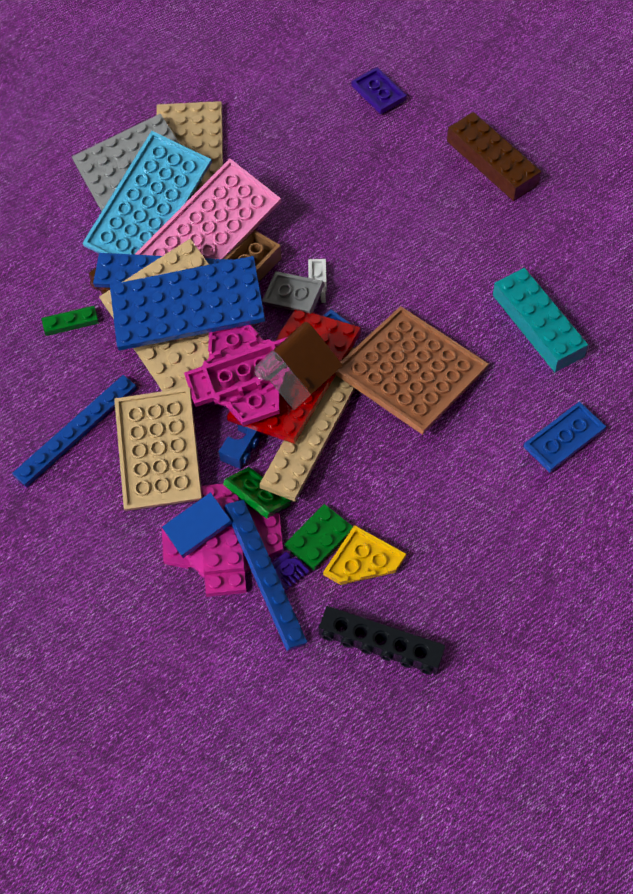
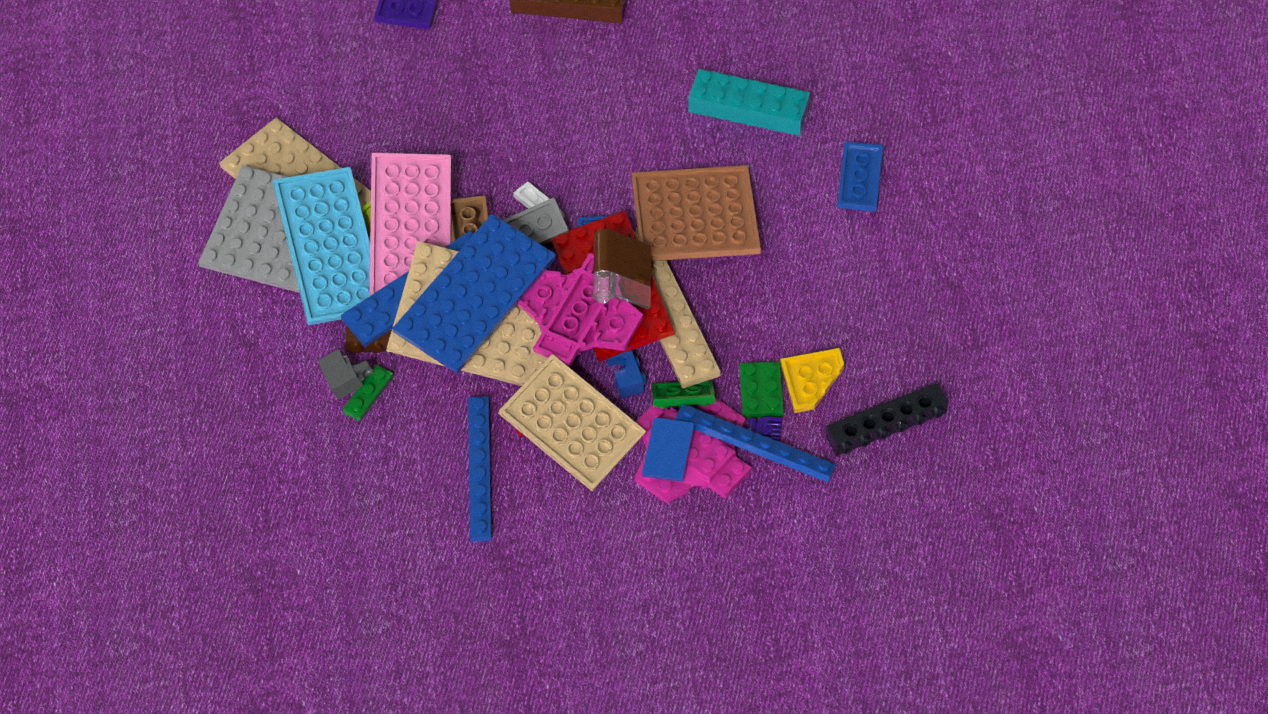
camera: 45 degrees left, 5 degrees down
none -> dark grey hinge [318,349,373,400]

